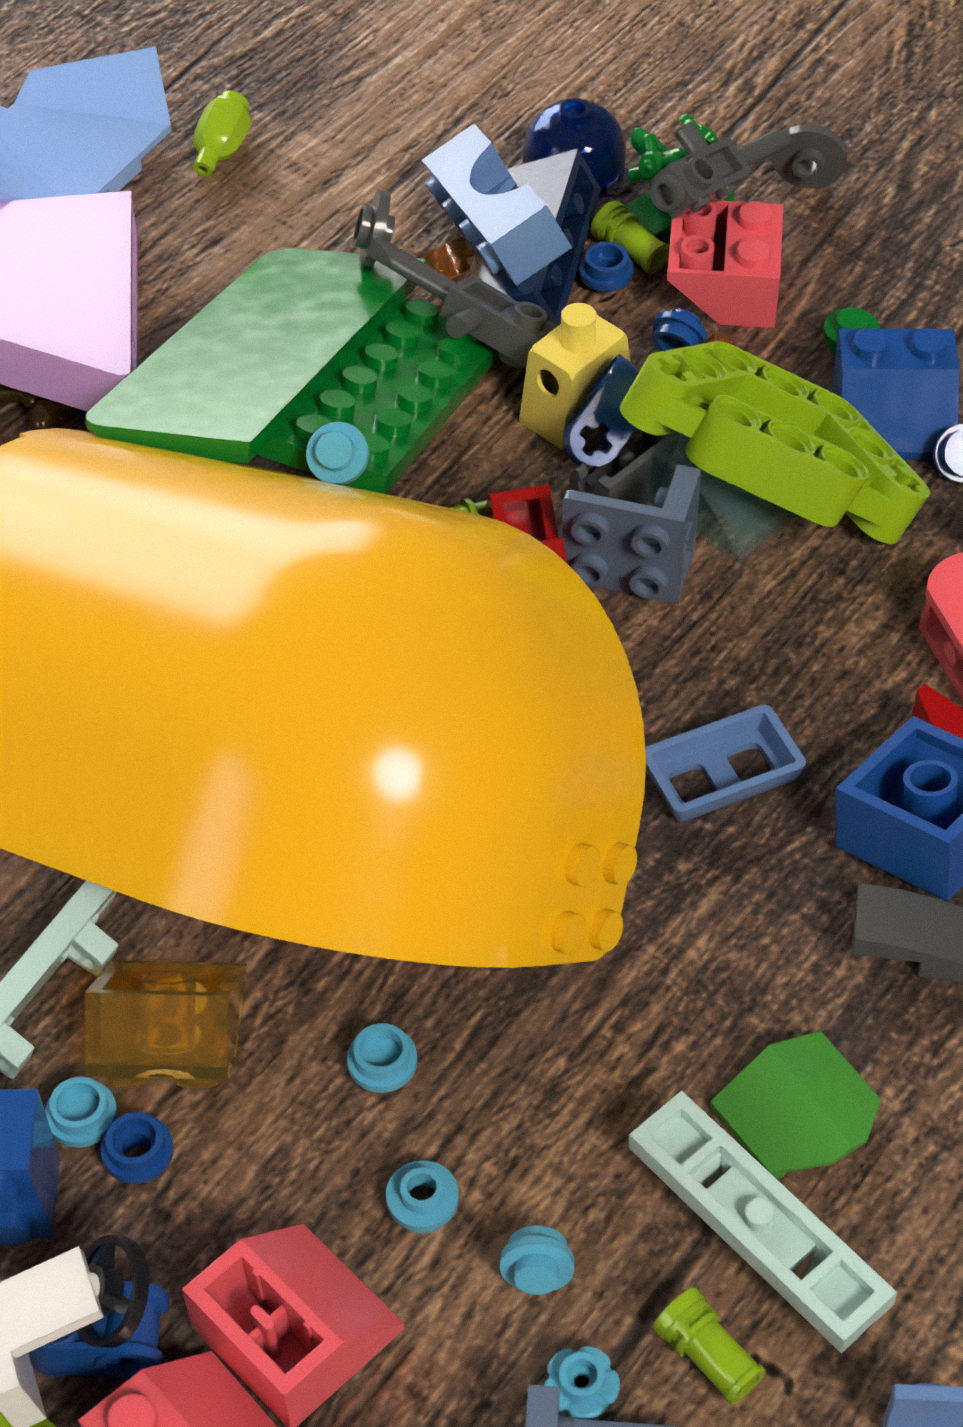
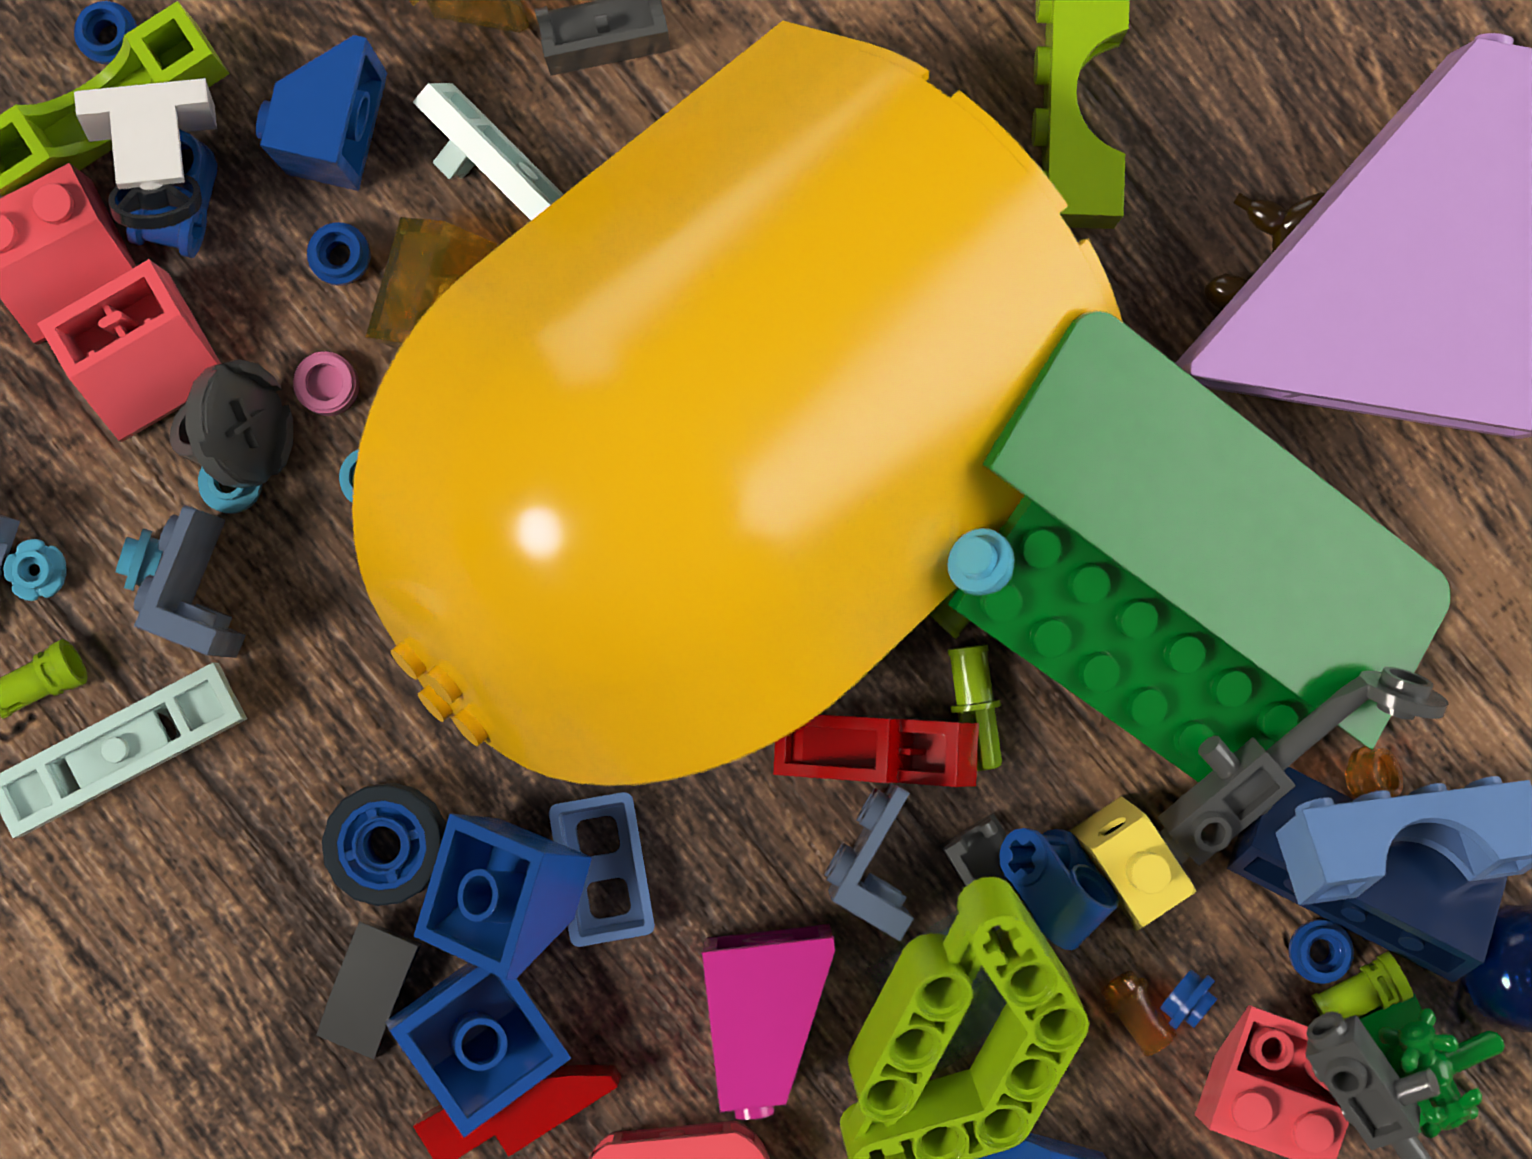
camera: 100 degrees right, 35 degrees up
medium azure plate [45,1077,117,1148] -> none
bright green slope [709,1031,882,1179] -> none
none -> sand blue bracket [134,505,246,658]
none -> dark grey tile [170,359,293,488]
none -> bright pink tile [293,351,360,416]
none -> wheel [322,783,446,906]
none -> blue slope [414,813,592,980]
none -> dark pink slope [702,924,835,1120]

